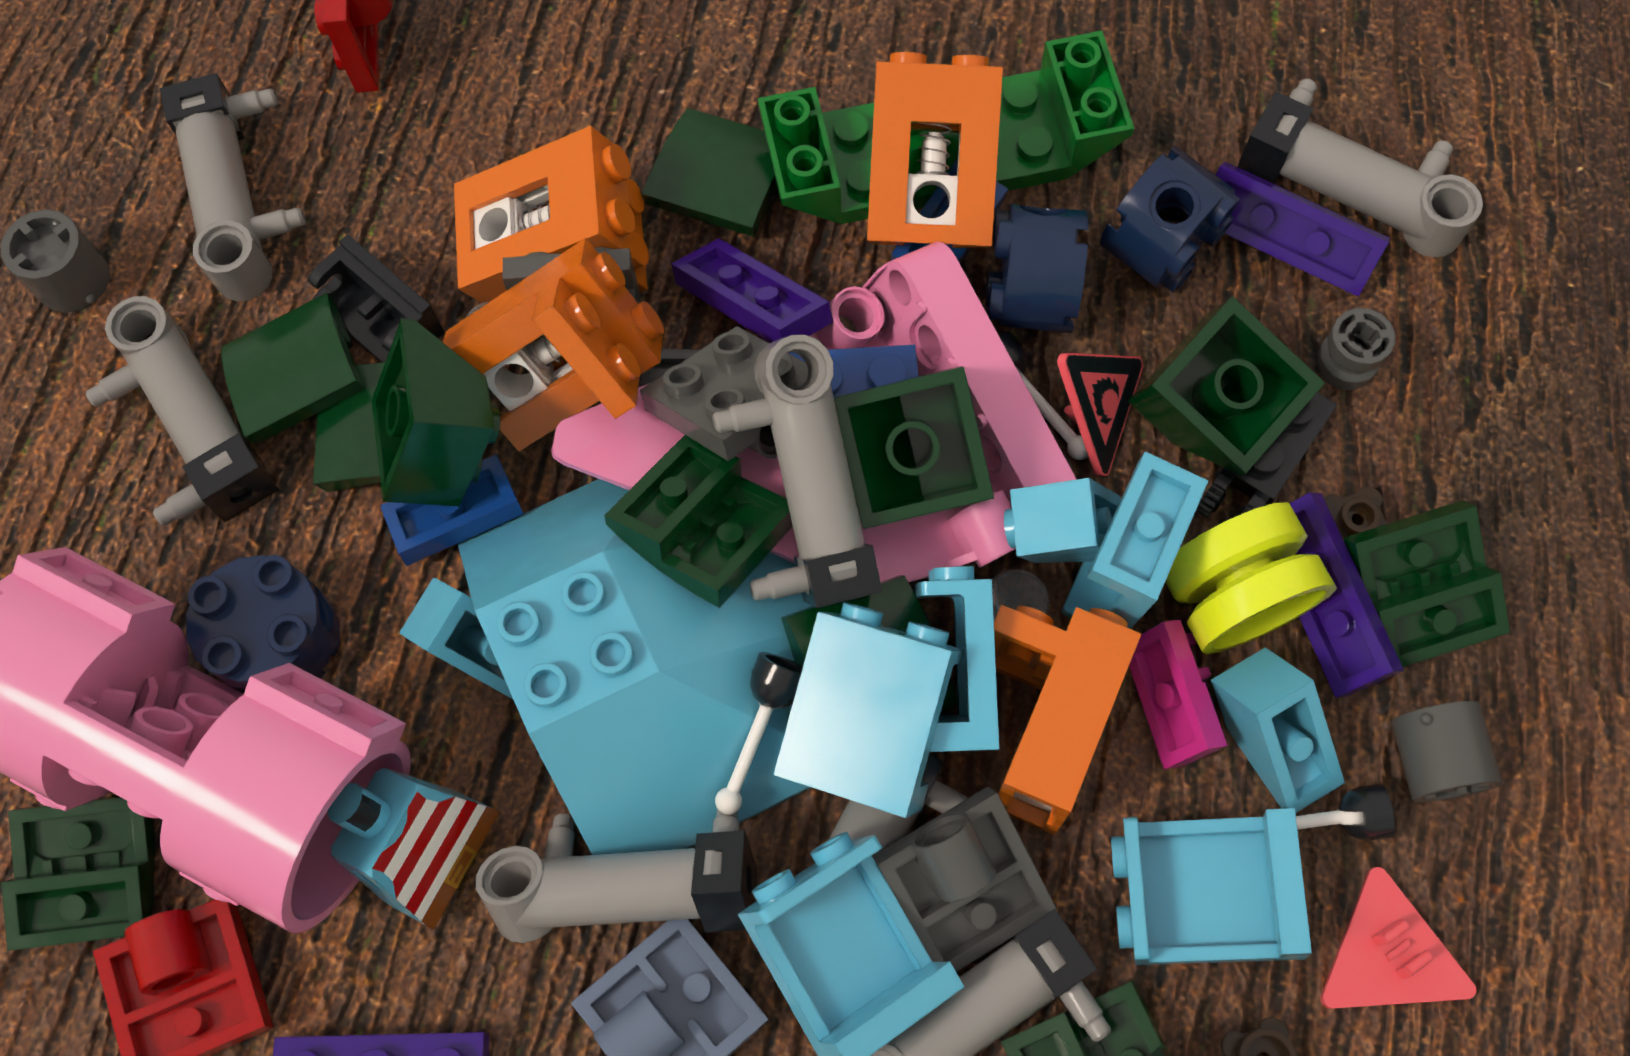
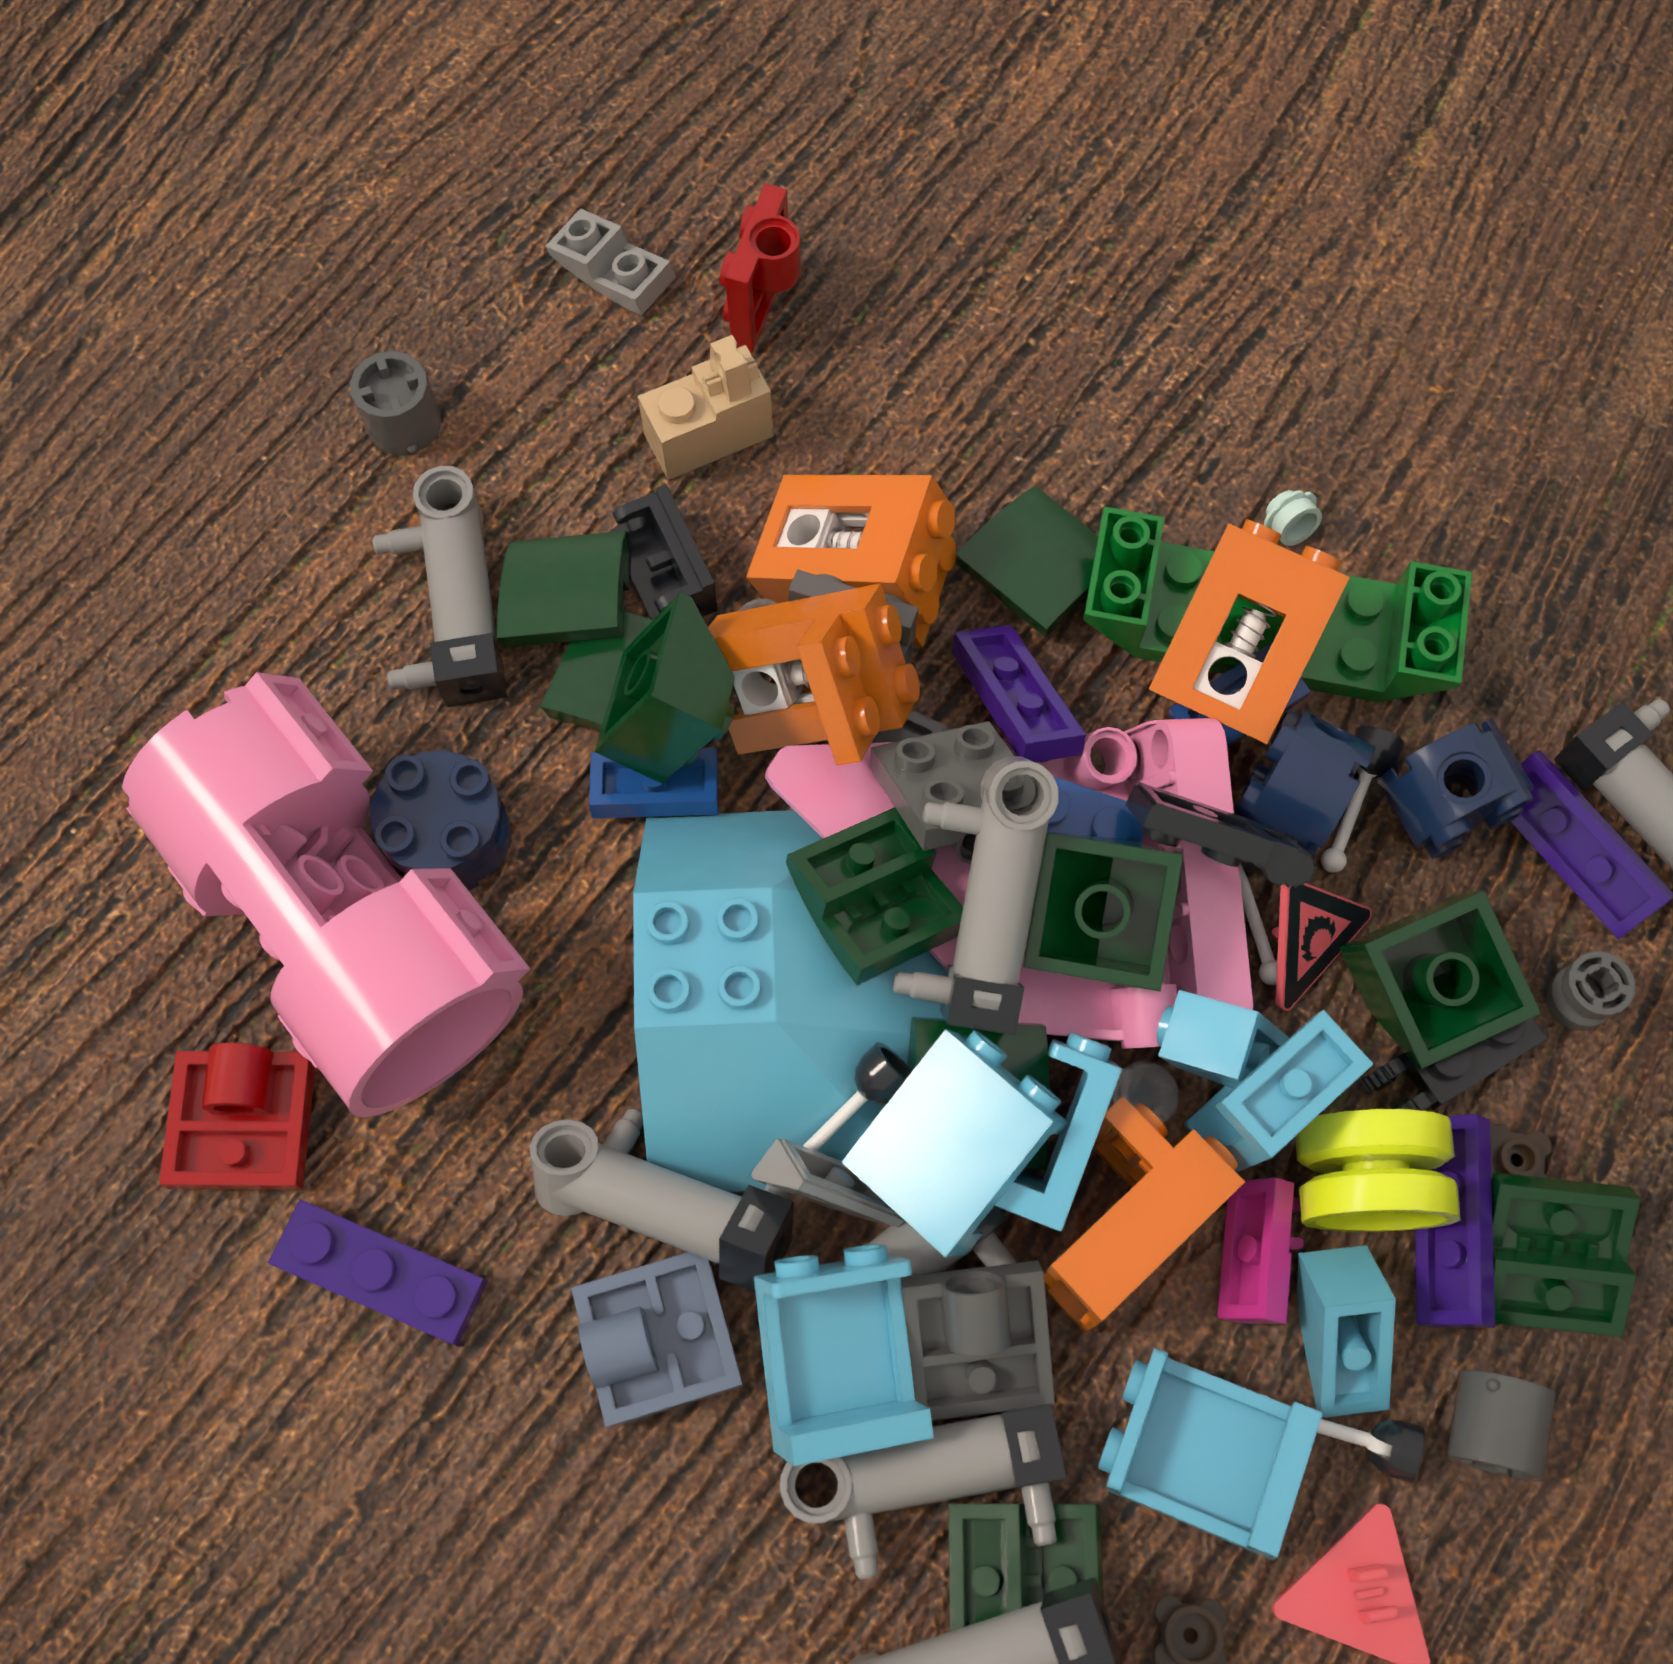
camera: 20 degrees right, 0 degrees up
dark green slope [1,796,155,951] -> none
light grey piece [160,73,306,301] -> none
torso [328,767,500,930] -> none
medium azure slope [399,577,513,699] -> none
none -> light grey slope [545,208,676,316]
none -> tan hinge [638,335,774,480]
none -> light grey slope [751,1138,905,1228]
none -> black hinge [1126,782,1316,888]
none -> light aqua plate [1264,490,1322,546]
none -> hinge [1321,726,1405,873]

